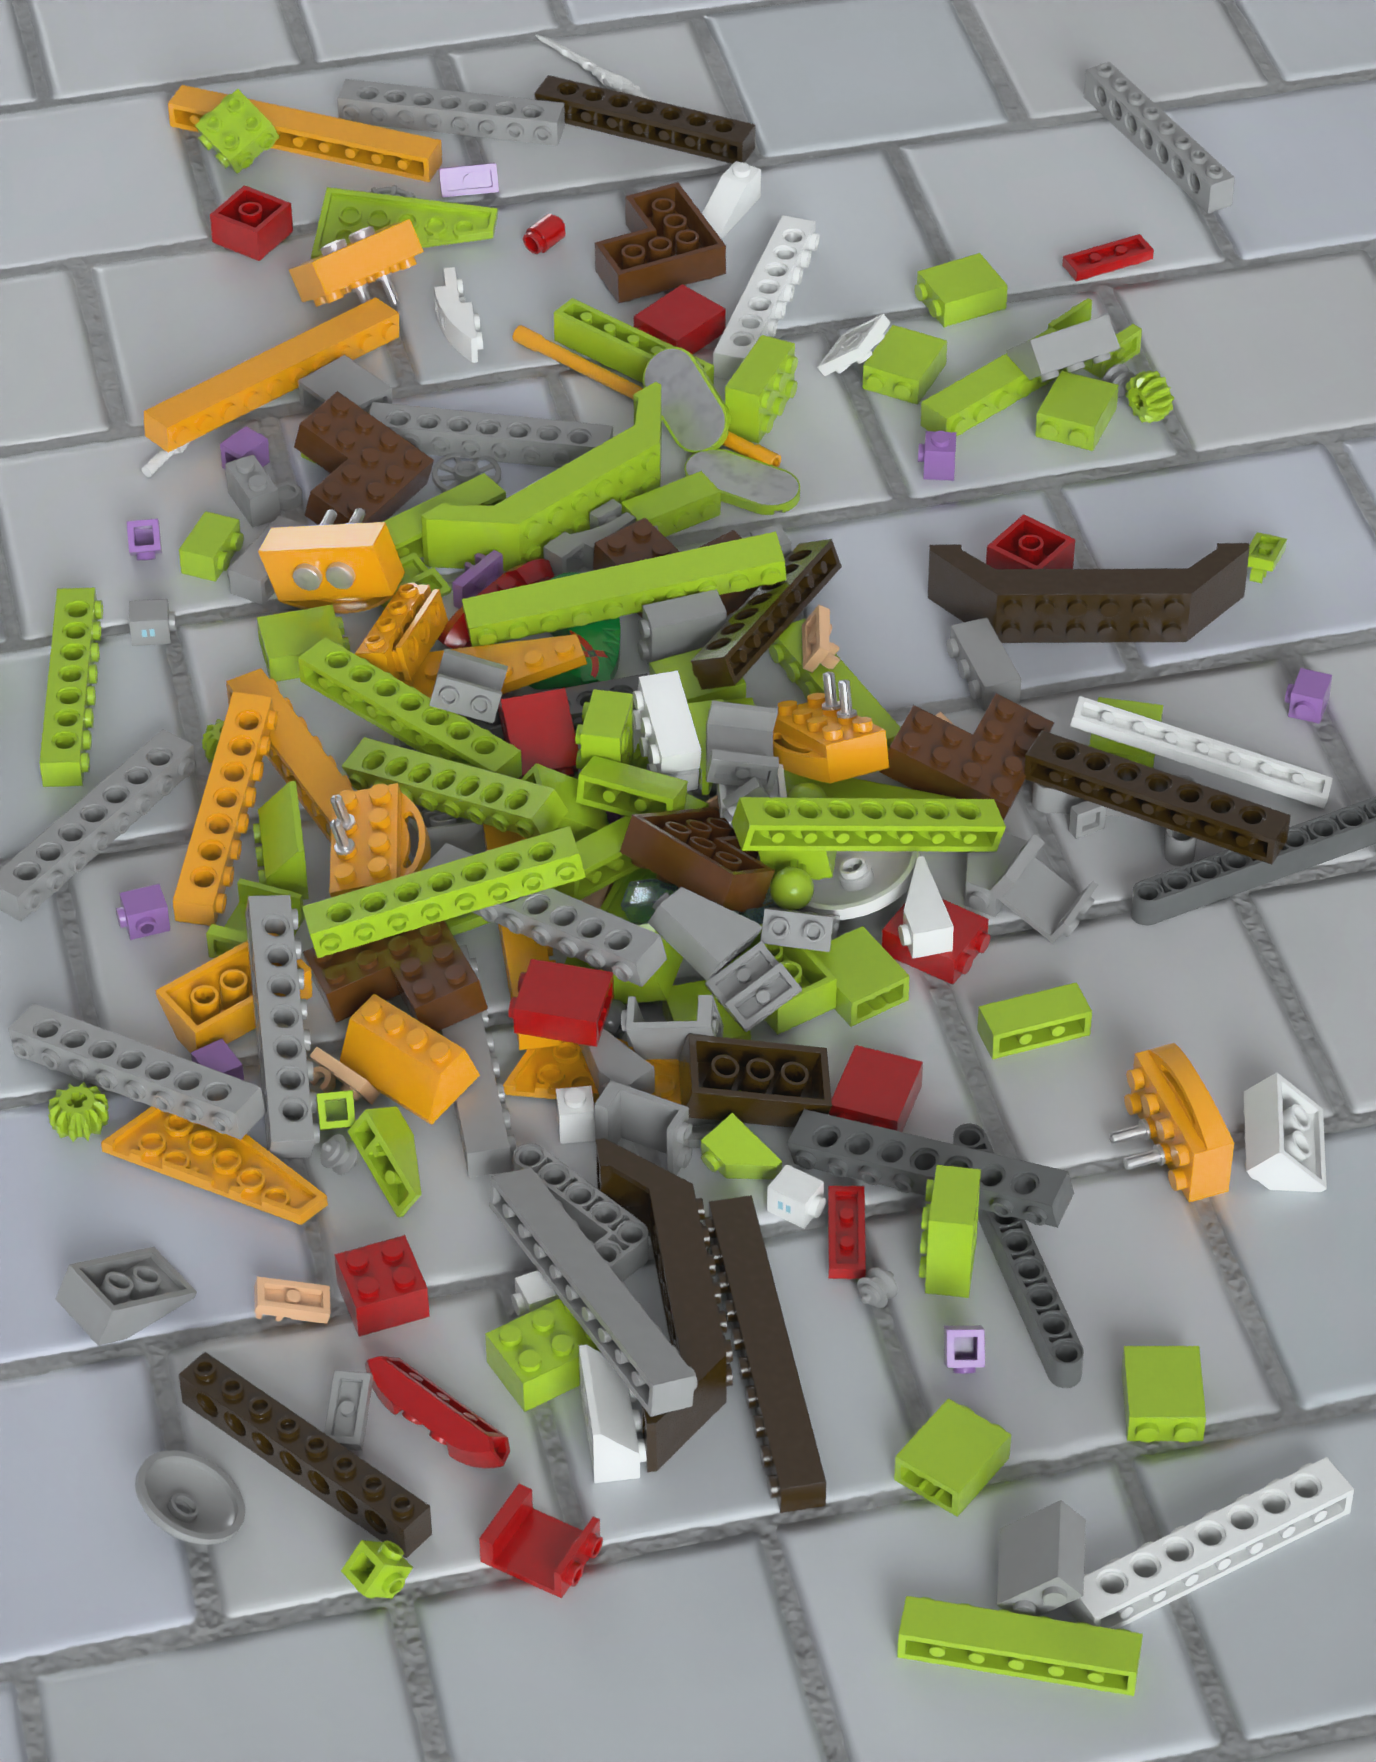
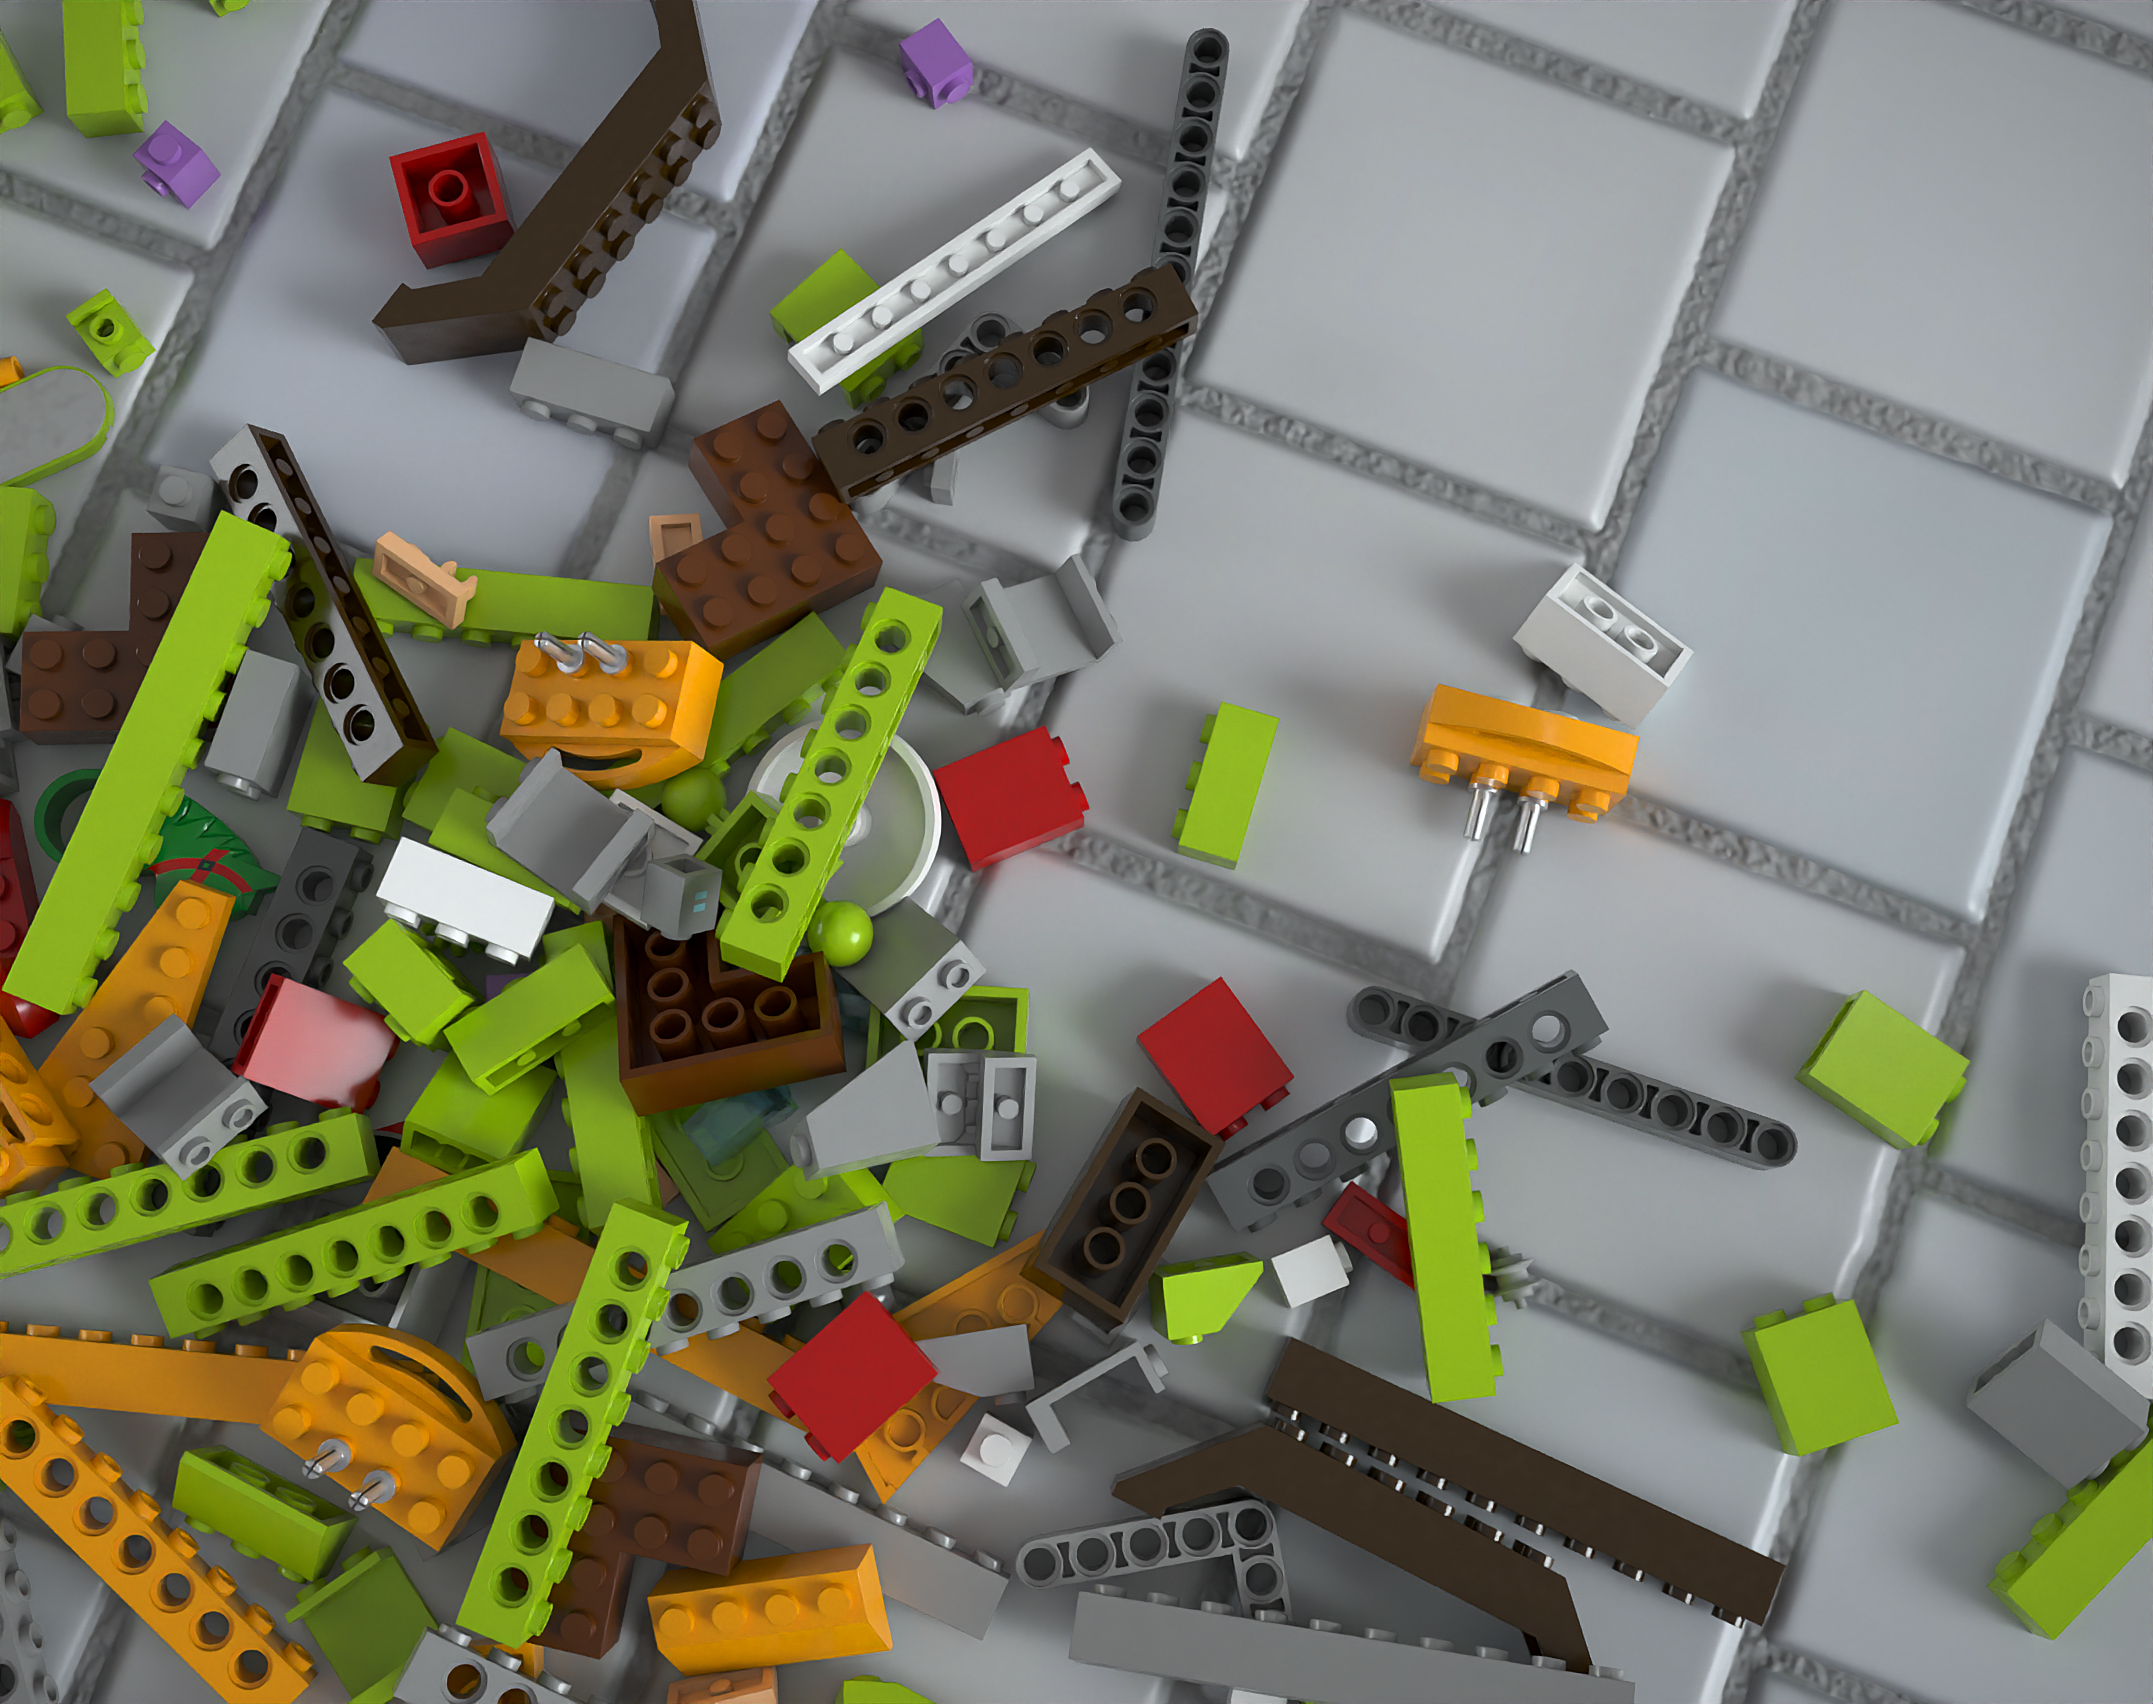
camera: 55 degrees left, 35 degrees up
light grey panel [621,995,724,1060] -> none
lime brick [811,926,910,1027] -> none
white slope [898,856,954,959] -> none
lime brick [919,1165,981,1298] -> none
brick [944,1325,985,1374] -> none
none -> lime brick [65,288,157,378]
none -> lime brick [1389,1072,1503,1403]

